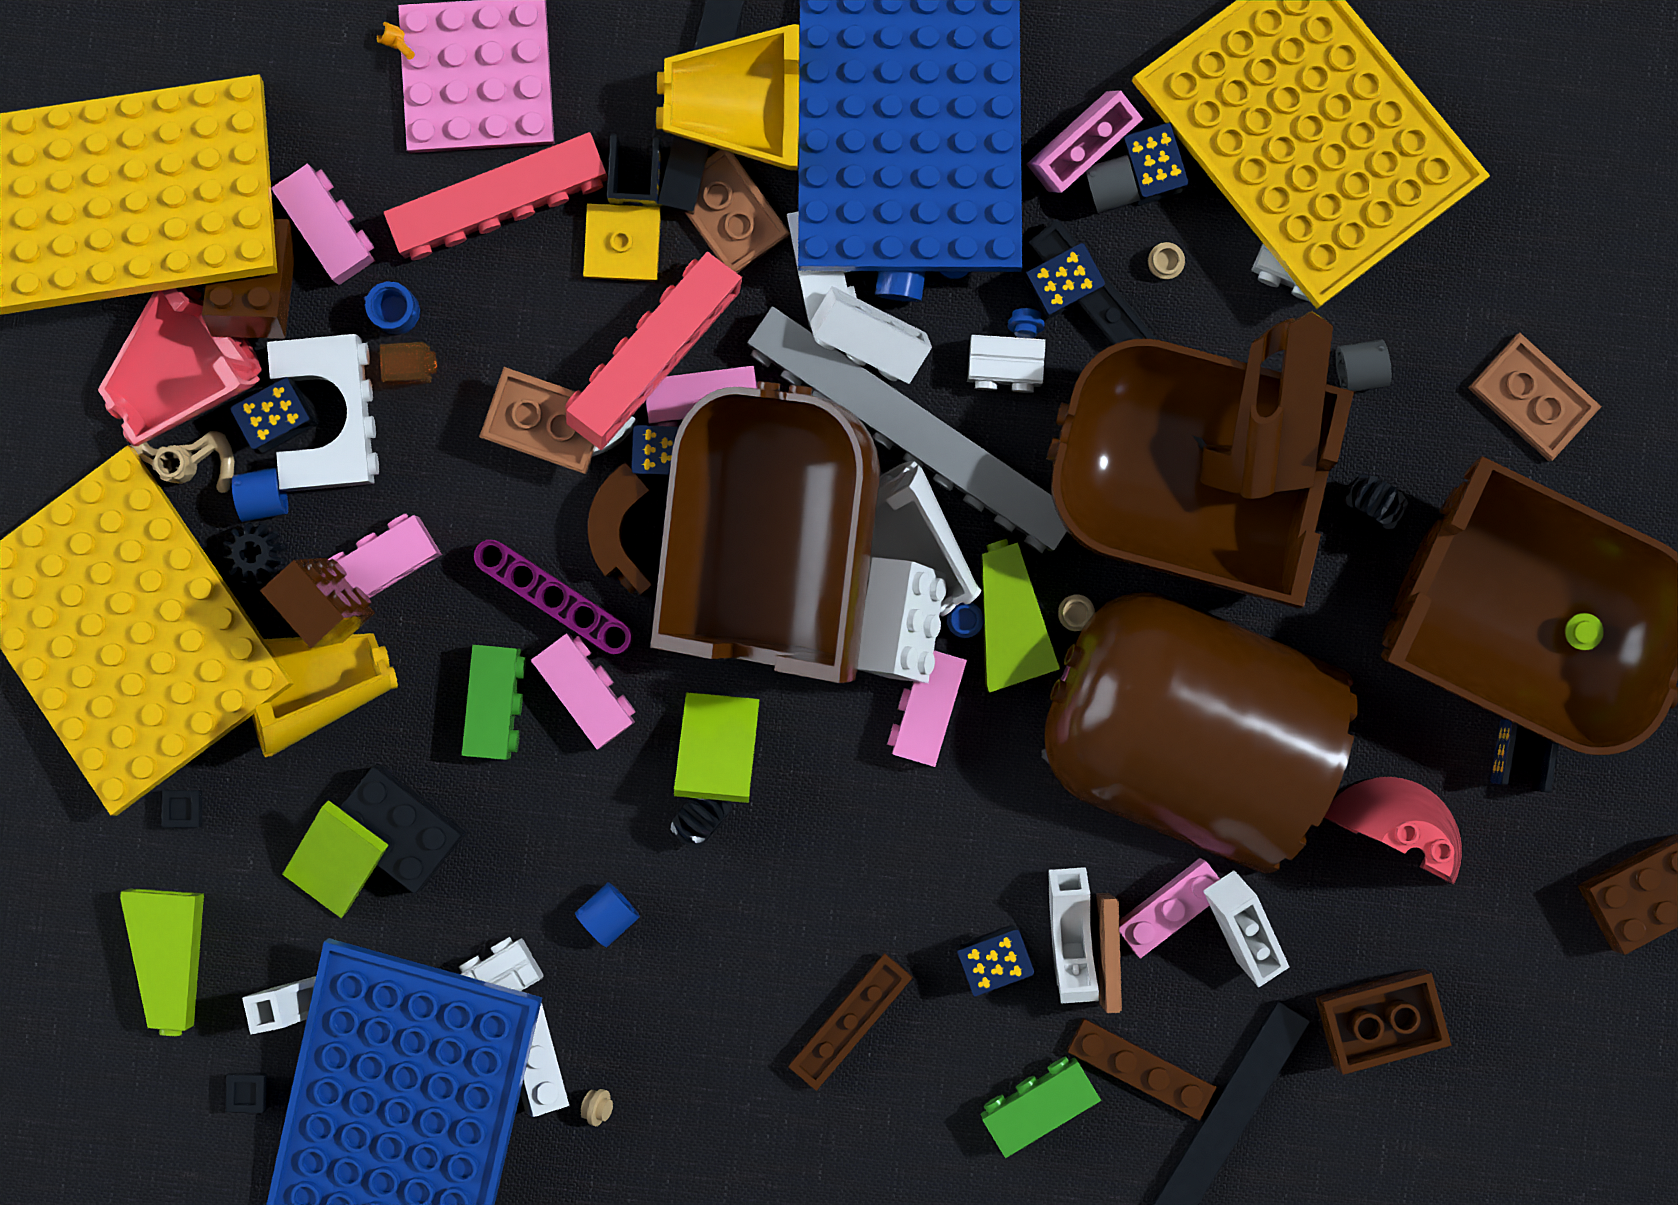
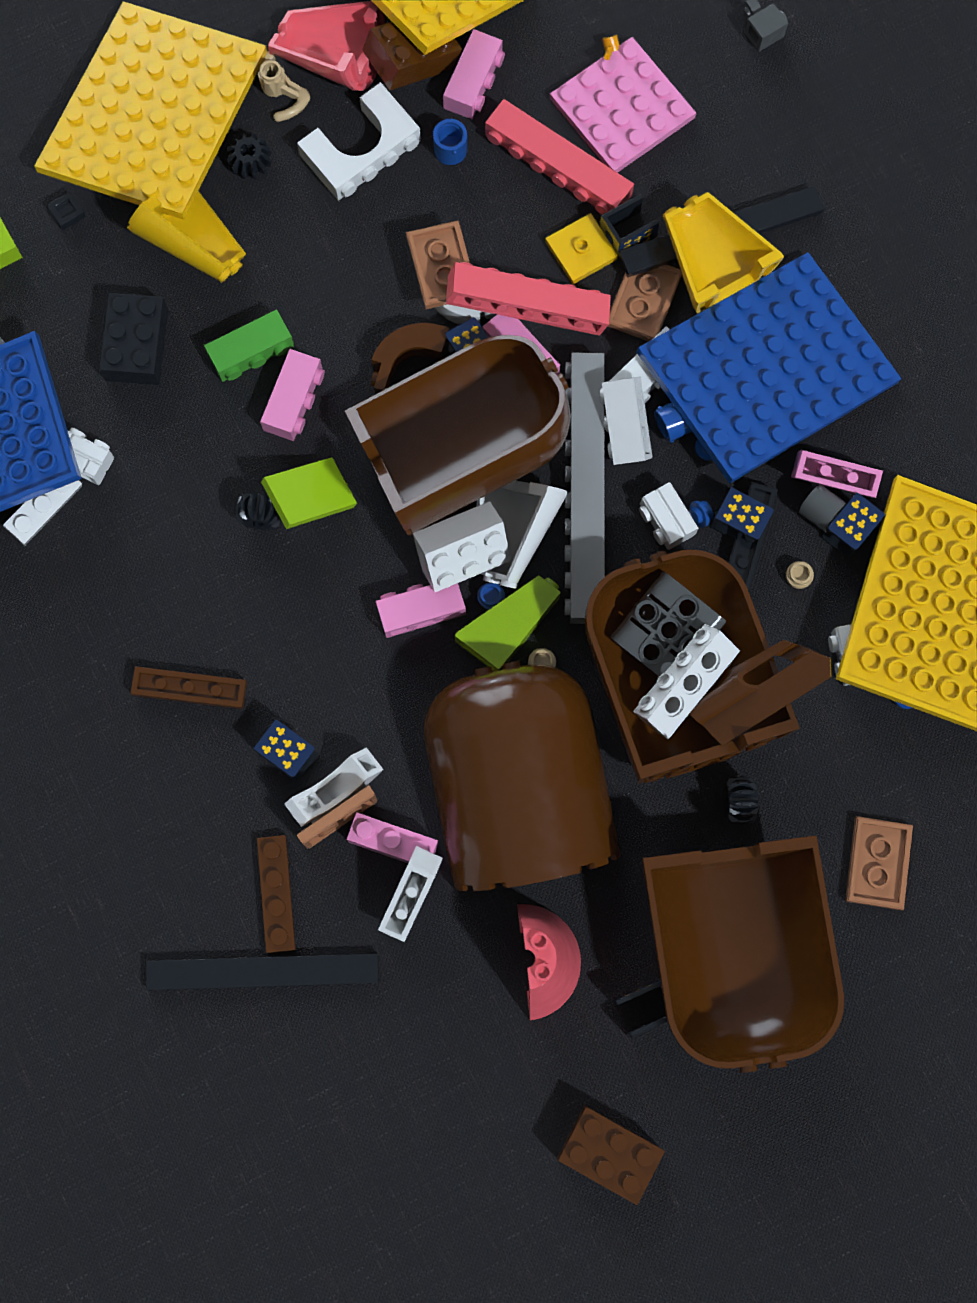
camera: 55 degrees right, 10 degrees down
dark blue piece [231,377,319,453] -> none
blue piece [232,467,288,522] -> none
reddish brown brick [260,558,375,648] -> none
lime tile [282,800,389,918] -> none
bright pink brick [328,514,442,598] -> none
clear orange brick [380,342,437,385] -> none
magenta beam [474,540,633,654] -> none
blue piece [575,882,640,948] -> none
tan plate [581,1089,613,1126] -> none
bright green brick [981,1057,1101,1158] -> none
reddish brown brick [1316,968,1452,1075] -> none
dark grey piece [1336,339,1392,392] -> none
lime plate [1565,613,1603,650] -> none
none -> dark grey connector [610,571,726,677]
none -> white brick [633,624,740,739]

